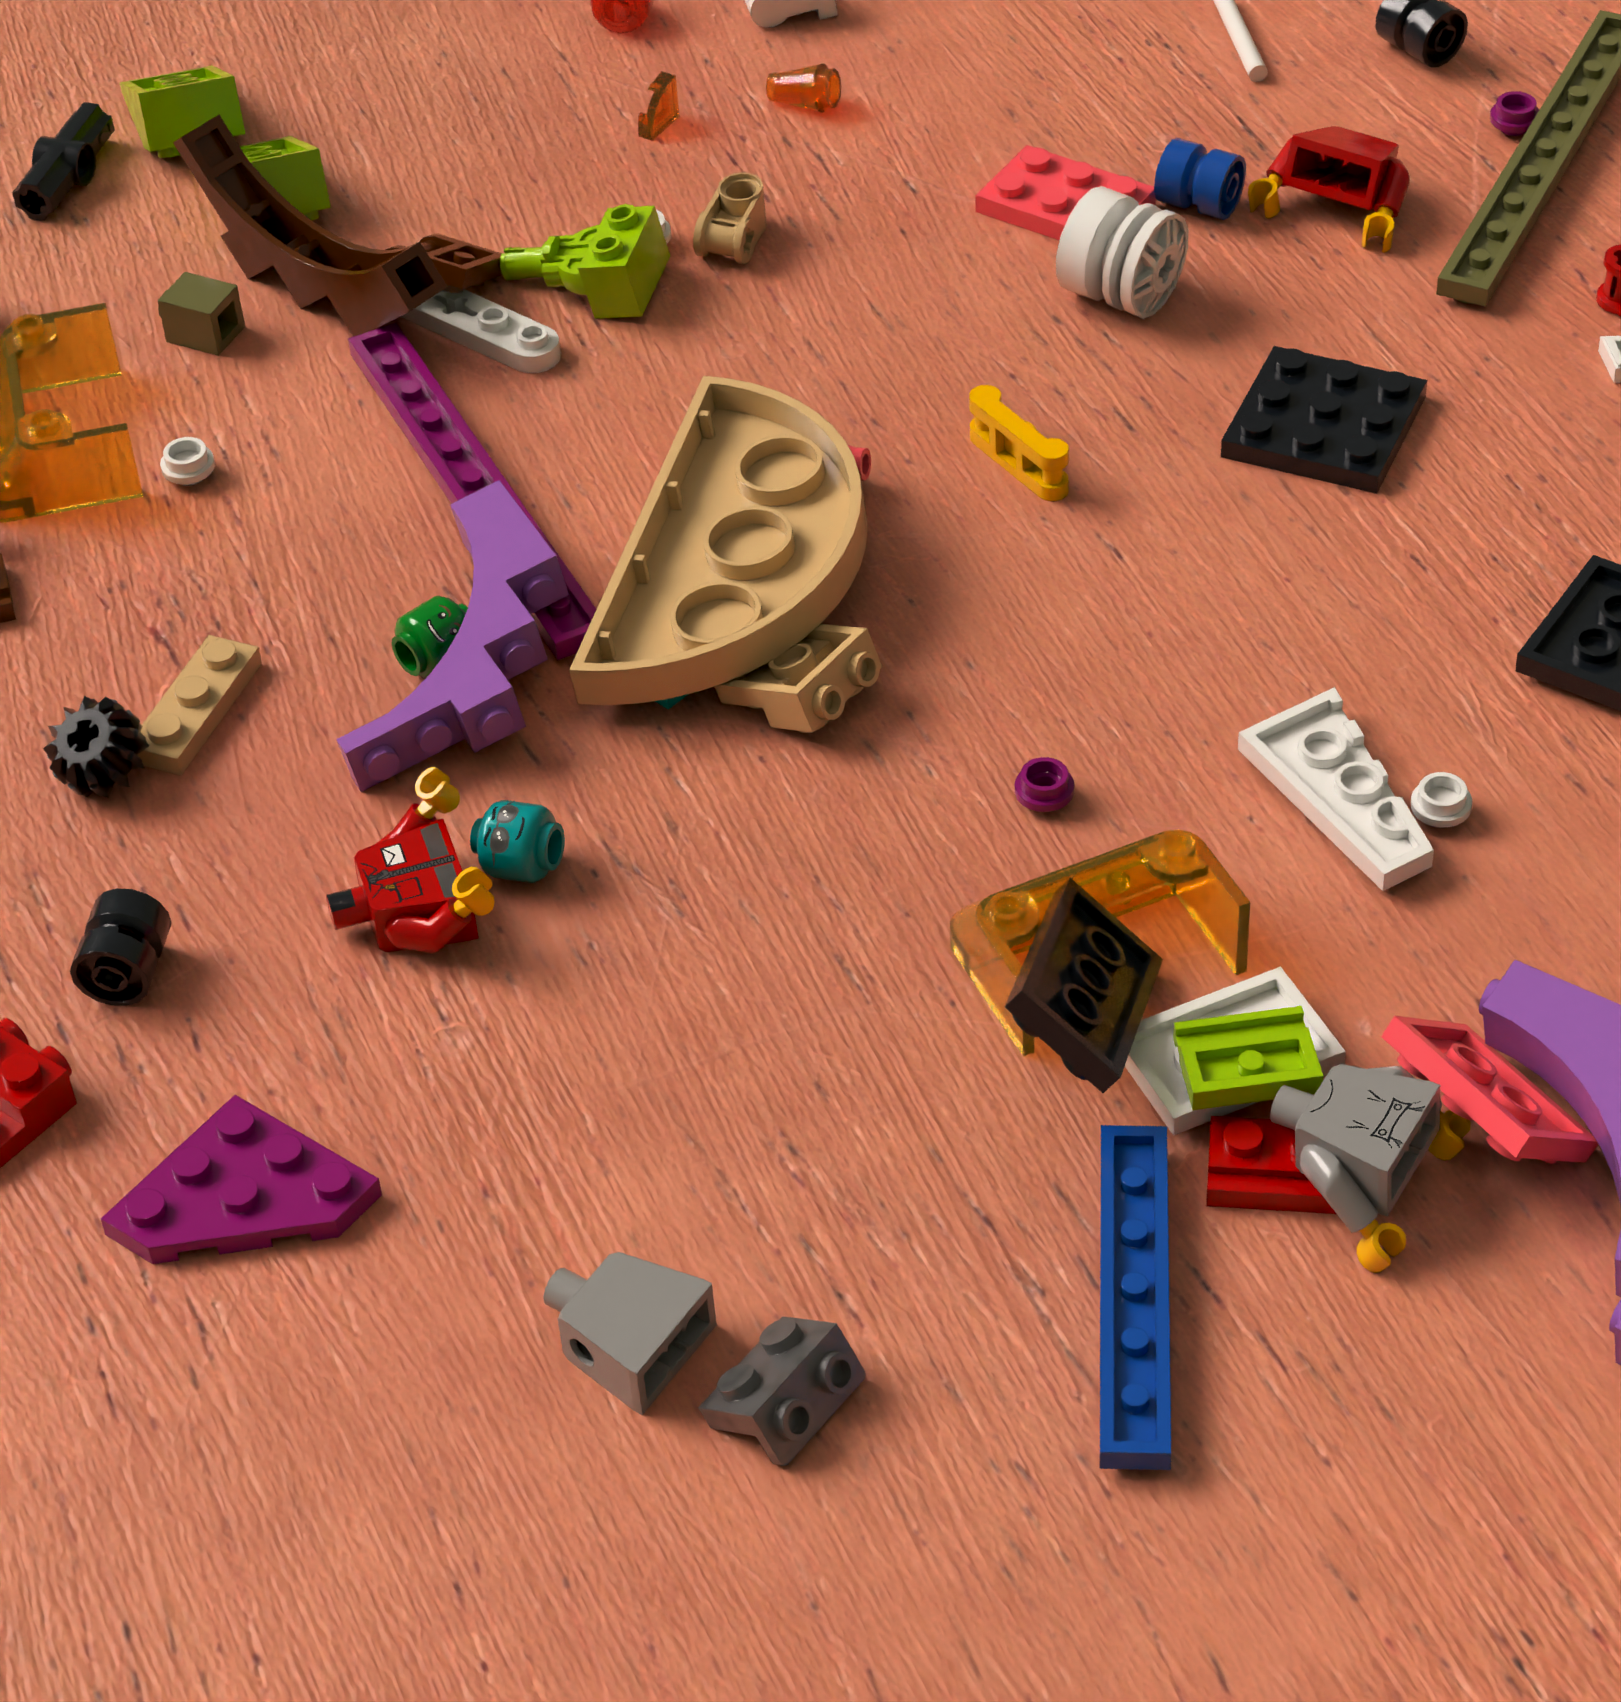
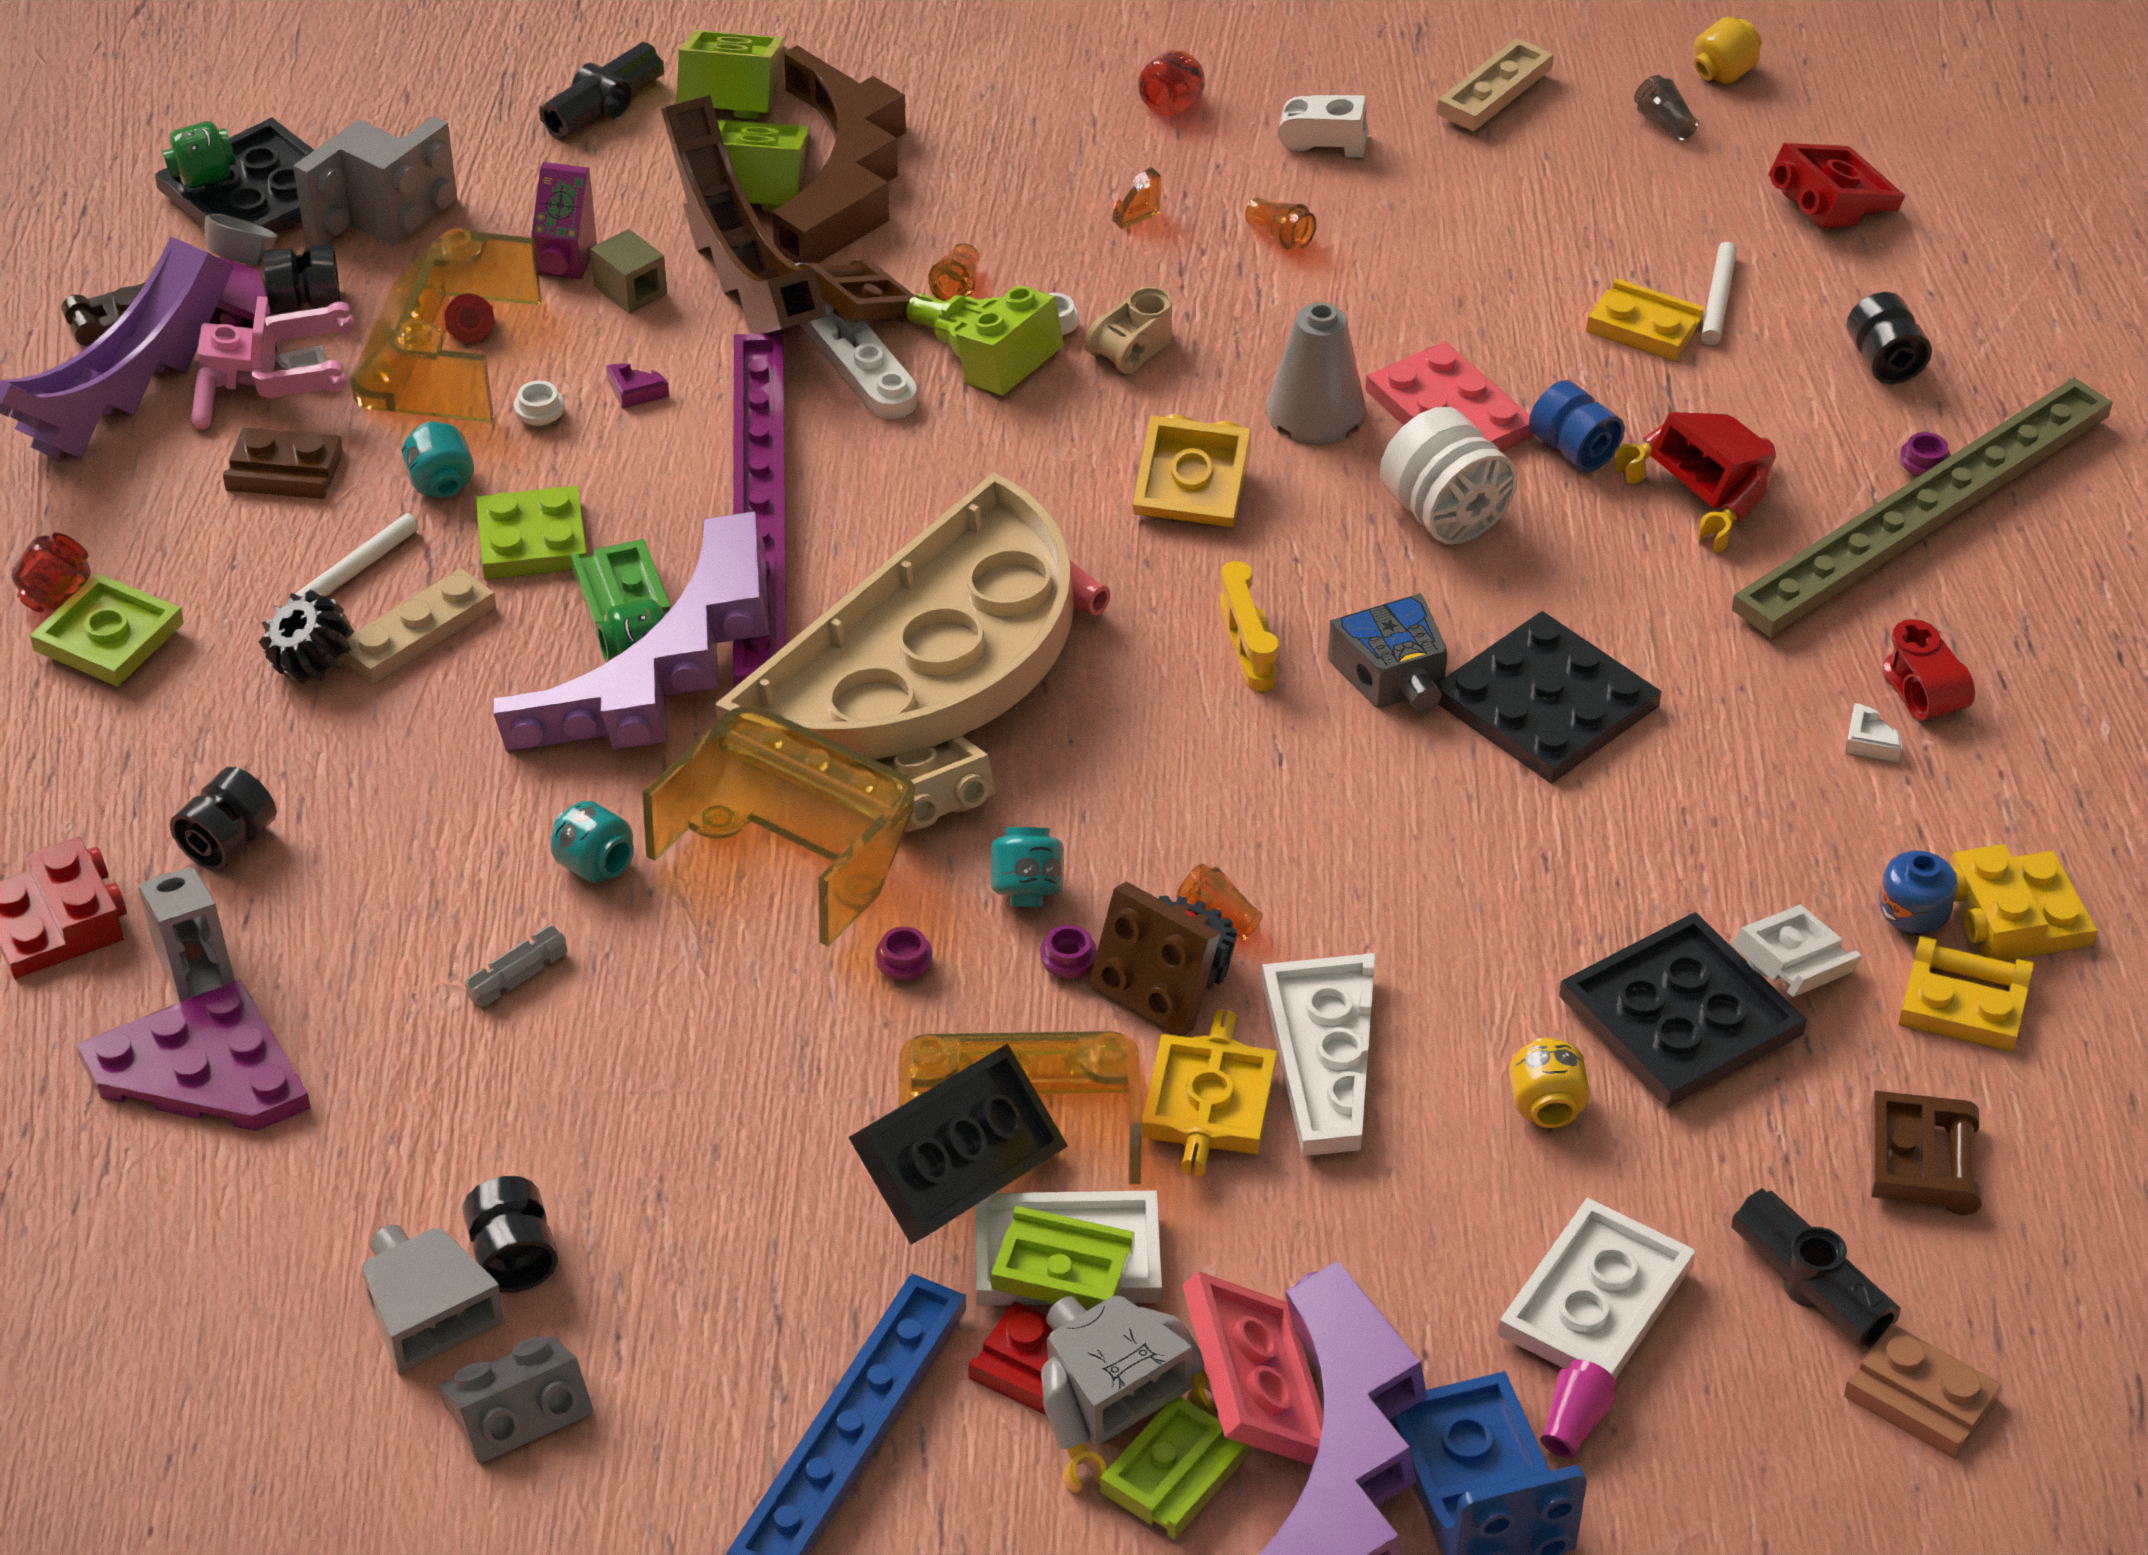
camera: 20 degrees right, 0 degrees up
red torso [326,767,495,953] -> none
white plate [1411,772,1472,828] -> none
none -> light grey torso [139,867,235,1003]
none -> white bar [295,513,419,596]
none -> teal head [401,421,474,498]
none -> red plate [444,293,495,342]
none -> black wheel [462,1176,558,1293]
none -> light grey axle [465,926,568,1007]
none -> lime plate [476,485,587,580]
none -> magenta slope [531,162,597,279]
none -> bright green plate [571,539,671,638]
none -> magenta tile [606,363,669,409]
none -> clear yellow windscreen [642,705,915,947]
none -> reddish brown arch [772,45,906,264]
none -> magenta plate [875,926,933,980]
none -> clear orange cone [928,243,979,301]
none -> teal head [990,827,1064,907]
none -> reddish brown plate [1089,881,1238,1037]
none -> lime plate [1100,1396,1250,1540]
none -> yellow plate [1132,414,1252,528]
none -> yellow plate [1141,1009,1277,1177]
none -> clear orange cone [1176,863,1263,940]
none -> light grey cone [1266,302,1366,445]
none -> torso [1328,593,1447,713]
none -> yellow head [1509,1037,1590,1128]
none -> yellow plate [1586,278,1705,361]

